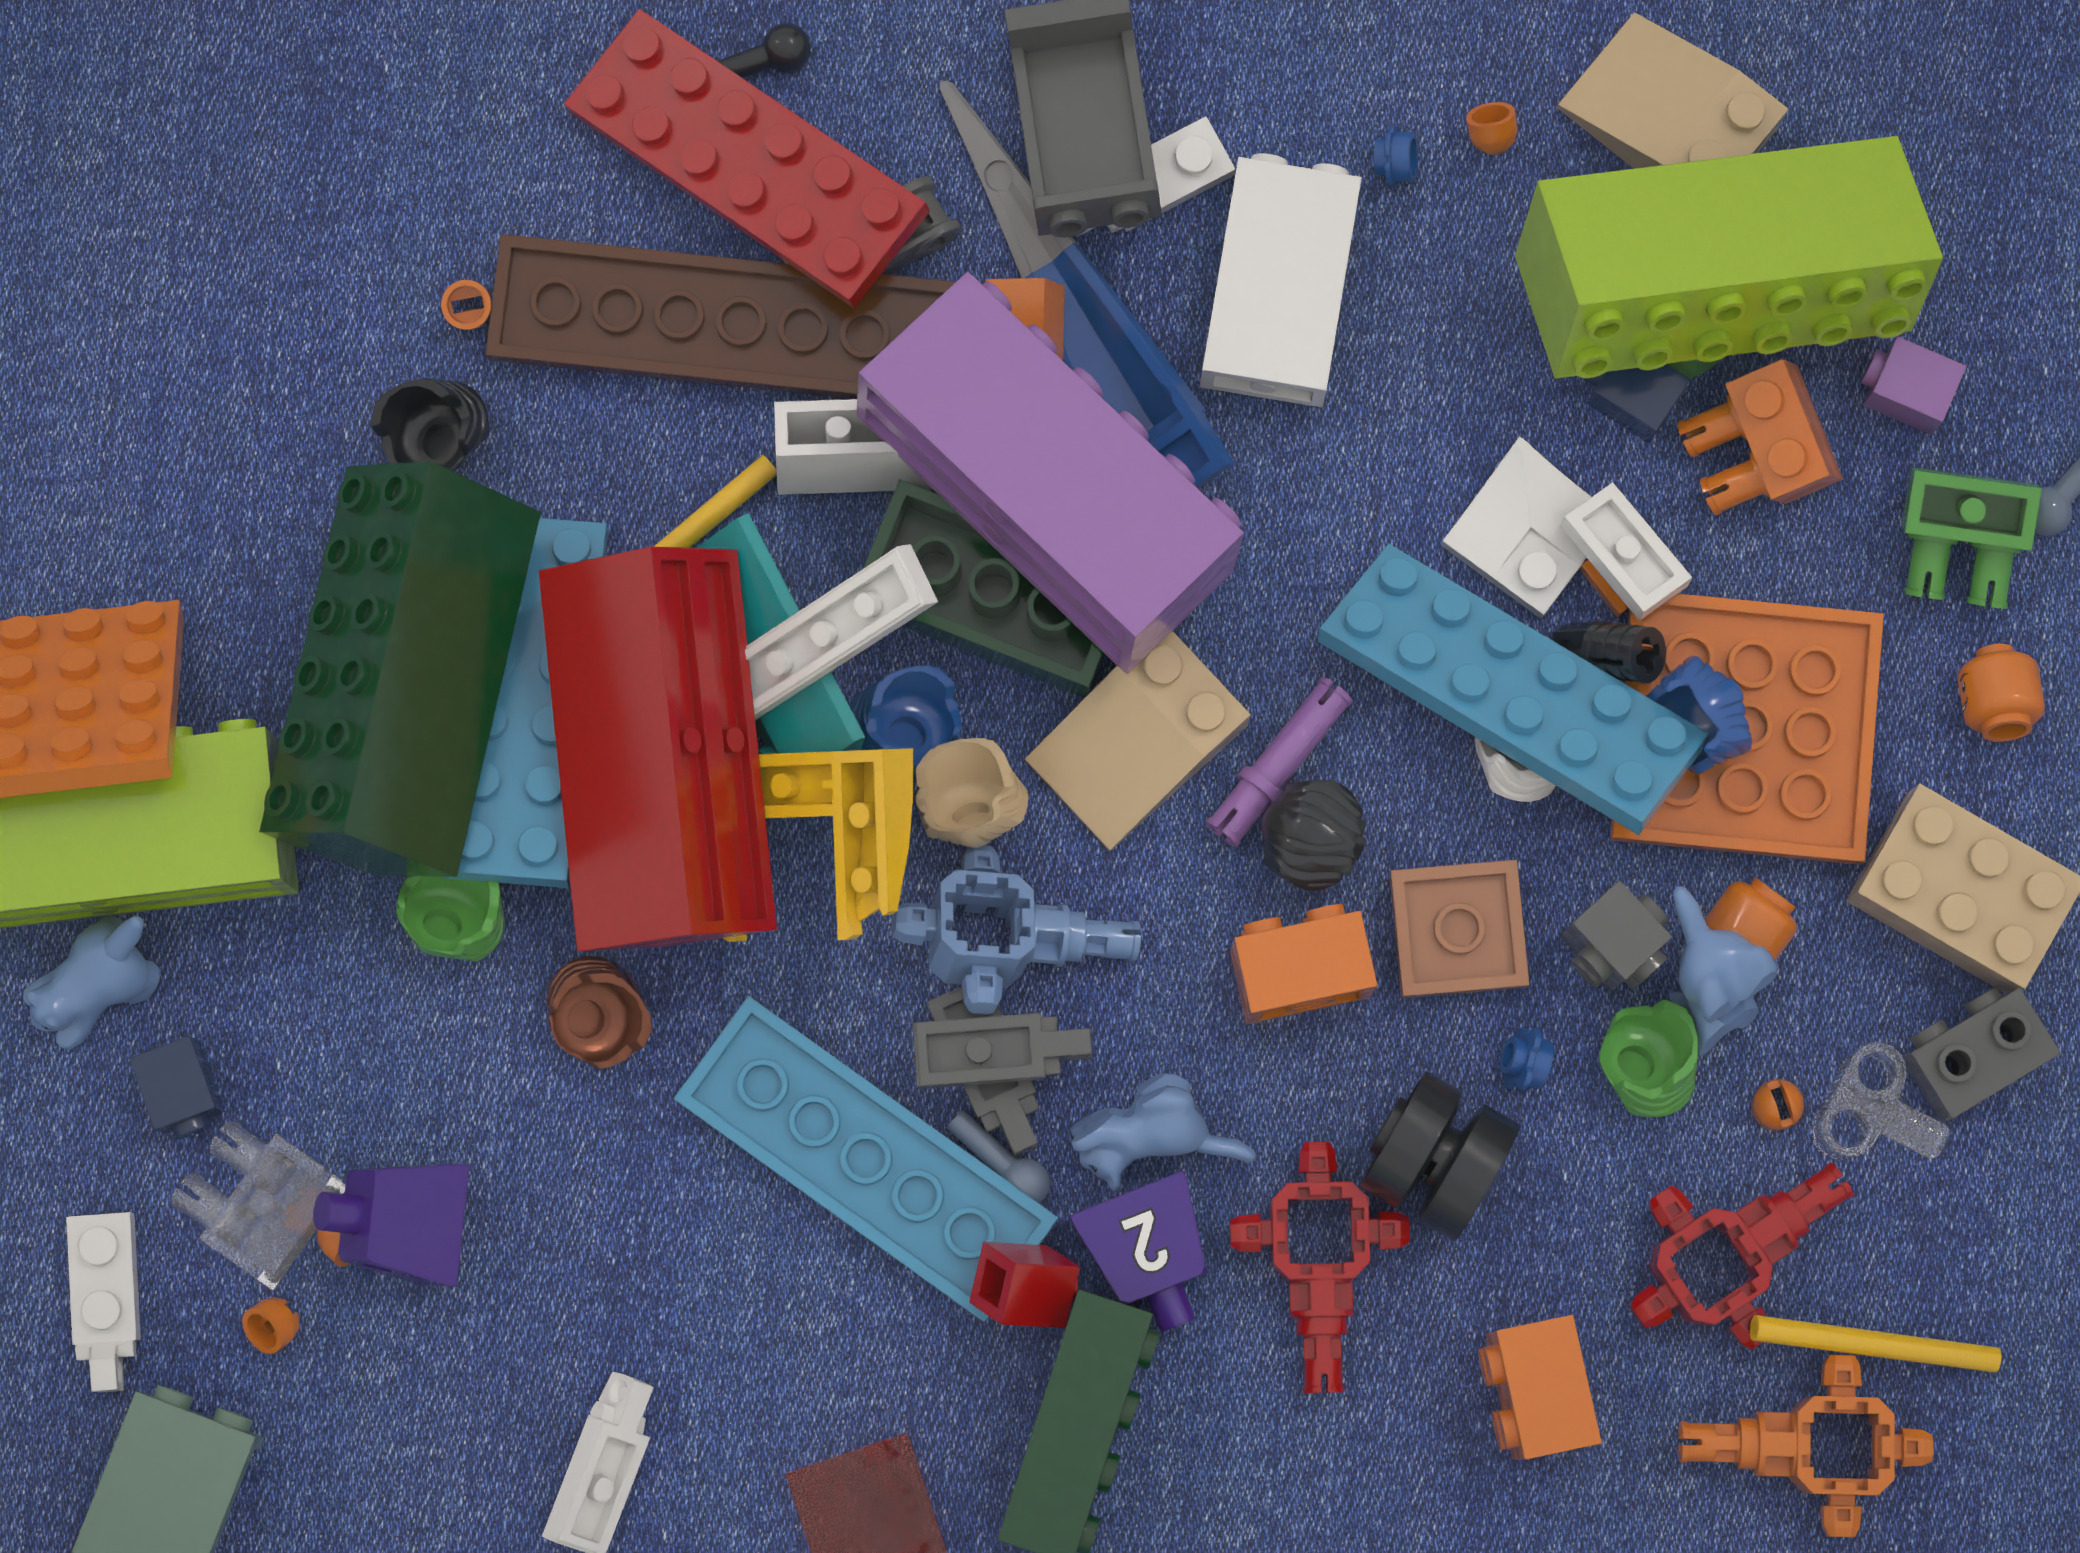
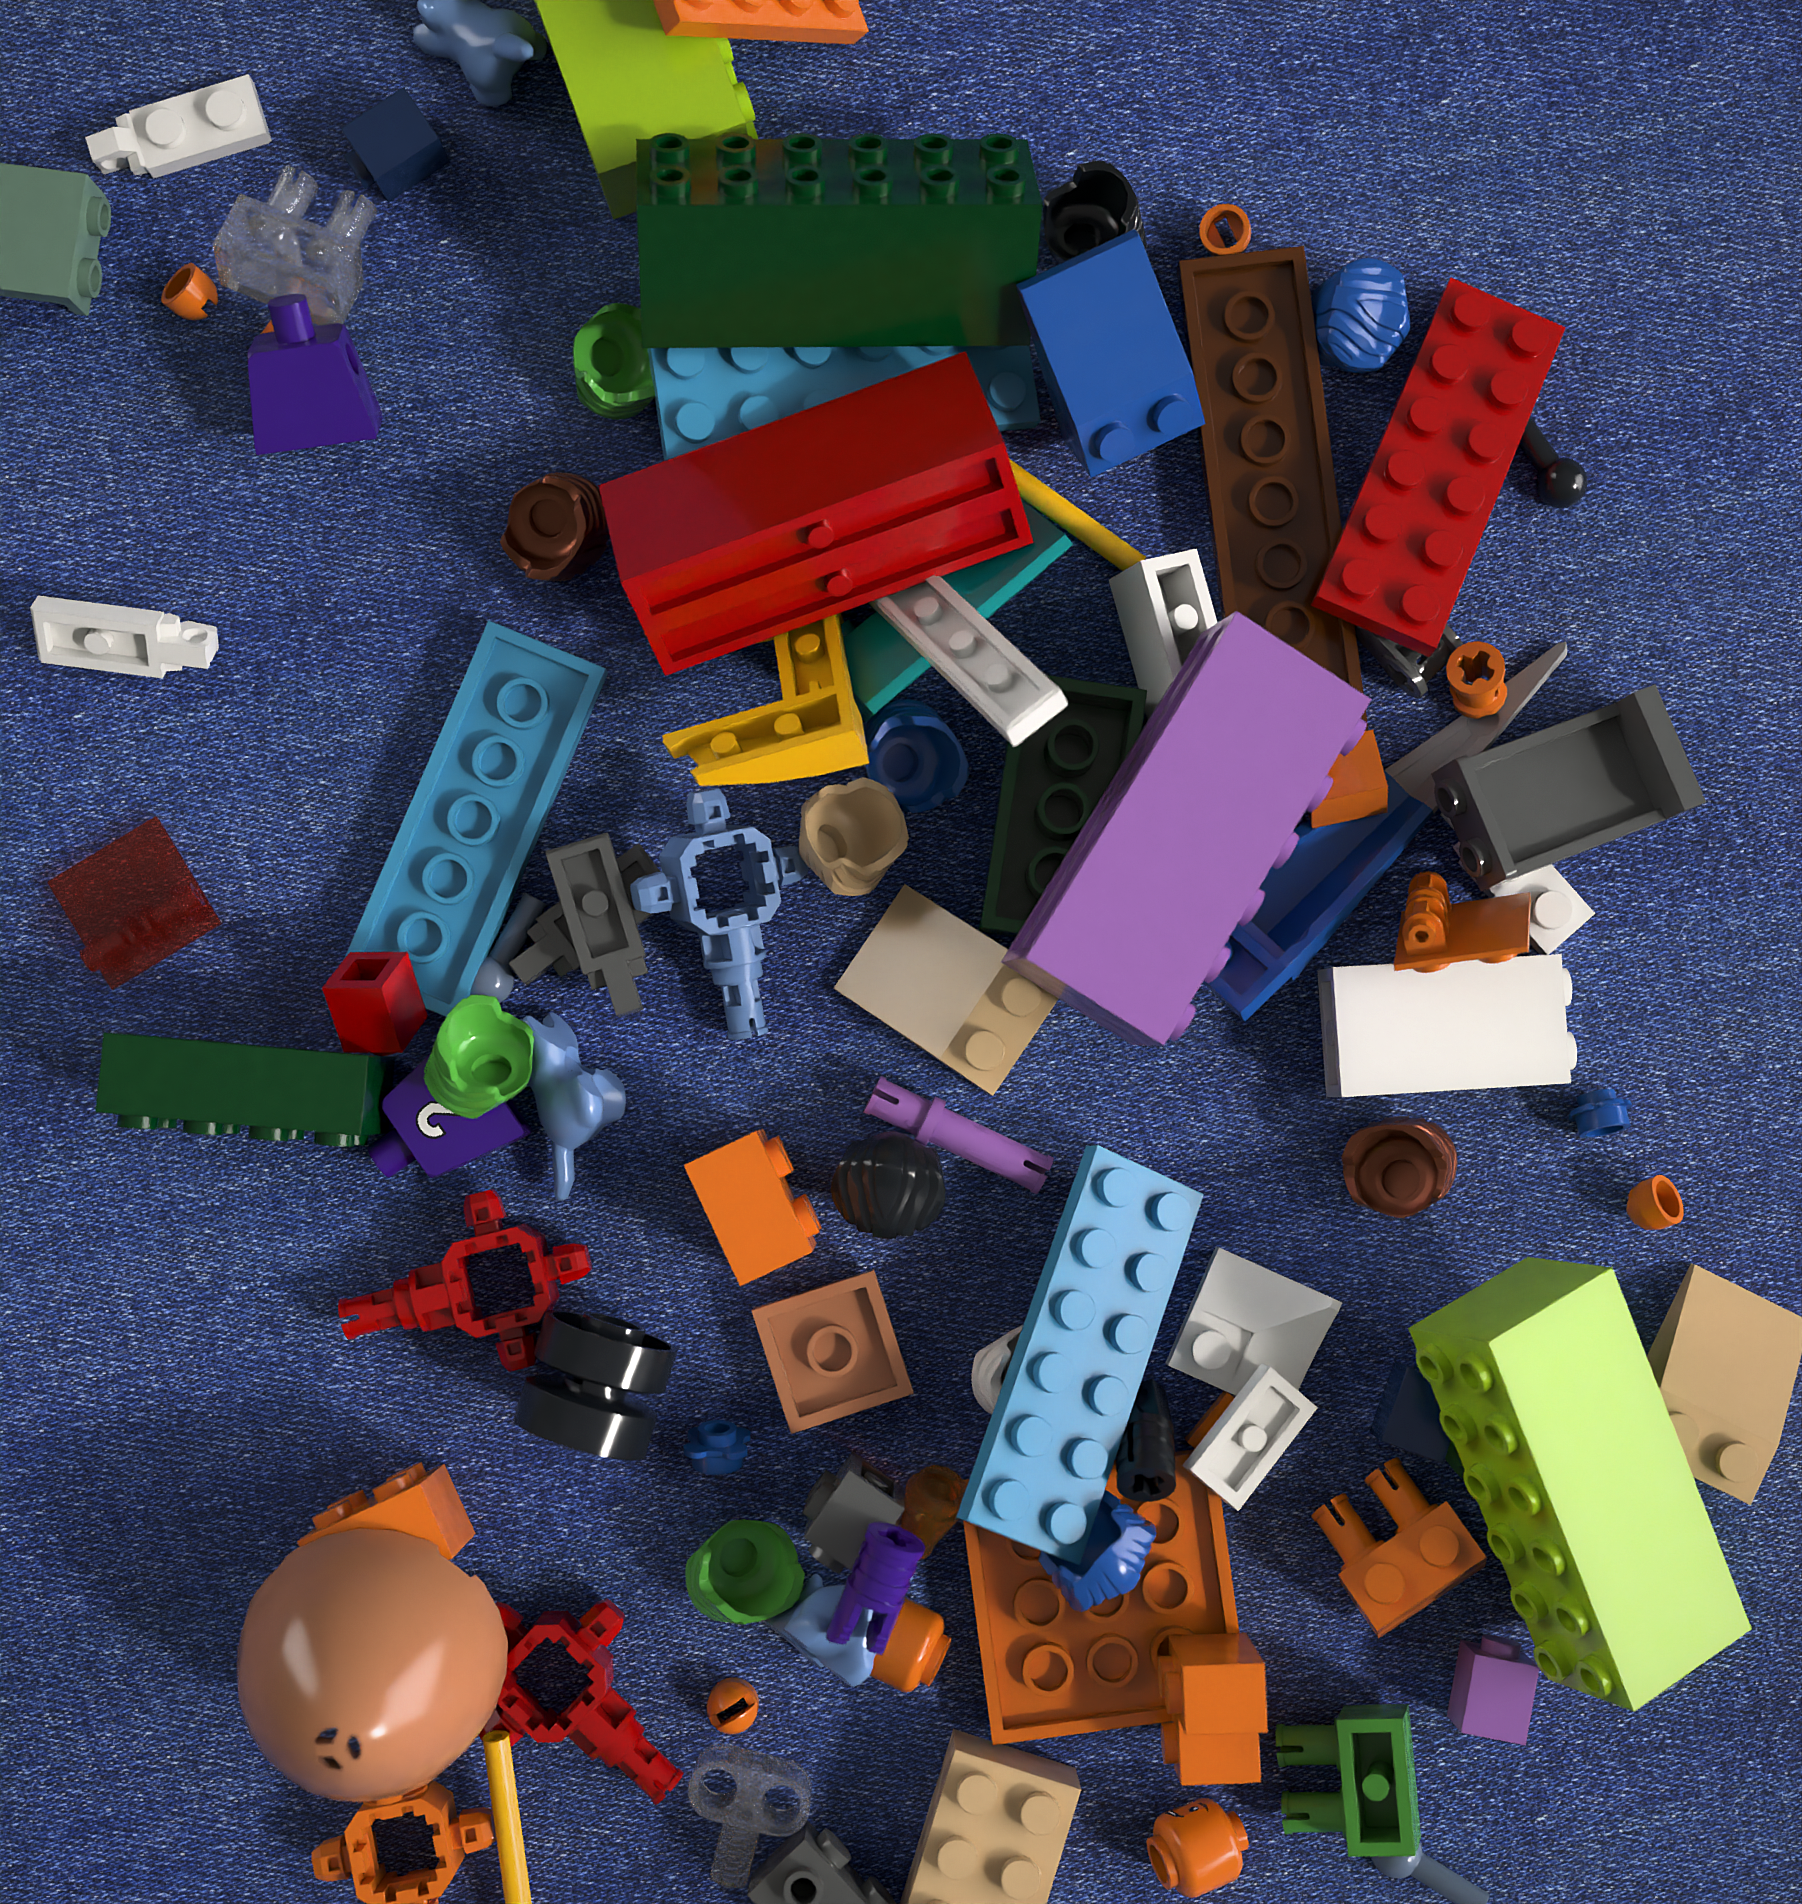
camera: 75 degrees right, 5 degrees up
none -> nougat piece [237,1528,508,1802]
none -> bright green hair [424,995,535,1119]
none -> dark purple hinge [826,1522,925,1655]
none -> clear orange cone [900,1465,966,1559]
none -> blue slope [1016,229,1206,478]
none -> orange brick [1158,1633,1268,1786]
none -> blue hair [1311,258,1410,373]
none -> copper hair [1342,1116,1458,1218]
none -> orange hinge [1394,871,1531,973]
none -> orange bush [1446,641,1507,719]

